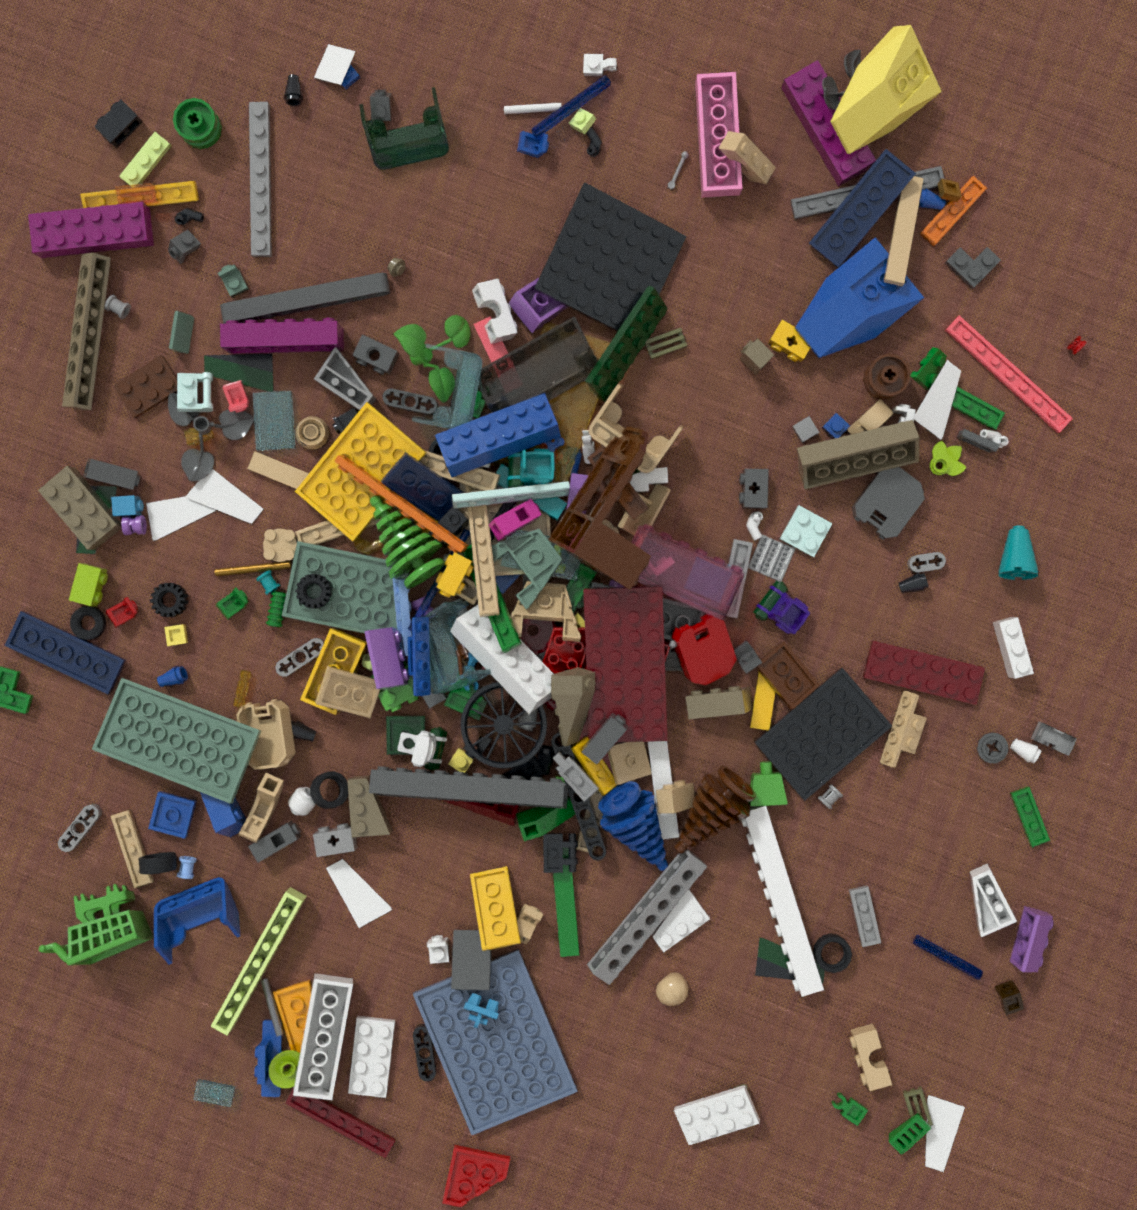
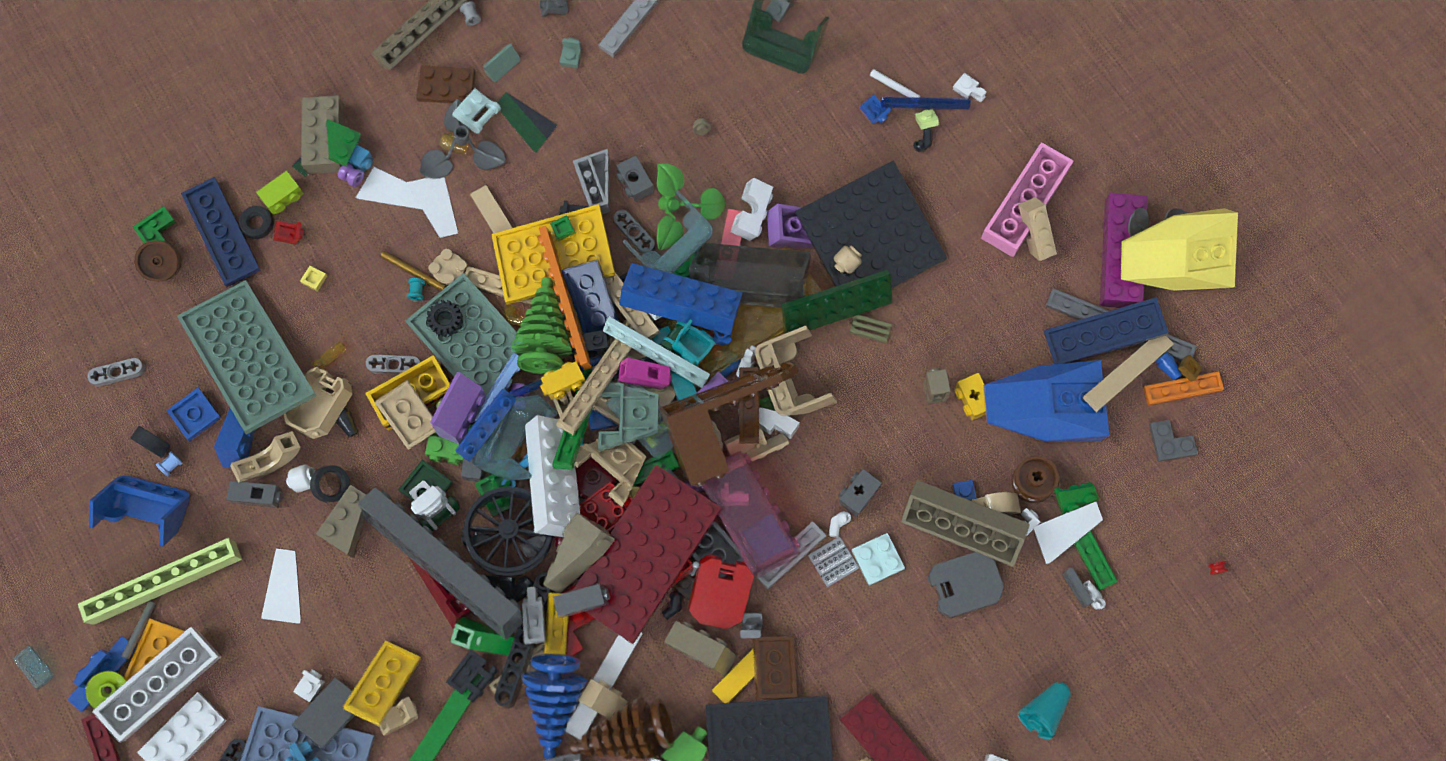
camera: 40 degrees right, 15 degrees down
bright green piece [39,884,153,966] -> none
dark grey slope [83,458,140,490] -> none
tan tile [111,809,154,888] -> none
black tyre [150,583,189,617] -> none
blue cone [157,666,188,687] -> none
green bracket [216,588,248,620] -> none
dark grey beam [220,273,390,324] -> none
magenta brick [220,318,344,354] -> none
coral bracket [222,380,250,413] -> none
clear light blue tile [253,391,295,451] -> none
green piece [265,591,286,627] -> none
tan hat [296,416,329,450] -> none
light grey brick [313,823,358,857] -> none
light yellow plate [448,748,474,772] -> none
tan plate [608,742,652,785] -> none
light grey hinge [668,151,689,190] -> none
dark purple piece [753,580,810,634] -> none
light grey tile [792,416,819,443] -> none
black cone [898,573,929,593] -> none
light grey beam [907,552,946,572] -> none
lime plate [929,441,966,476] -> none
coral tile [945,315,1073,433] -> none
none -> reddish brown wheel [134,240,181,282]
none -> green wing [326,119,361,167]
none -> green tile [550,215,575,241]
none -> black arm [661,591,683,620]
none -> tan head [834,245,862,274]

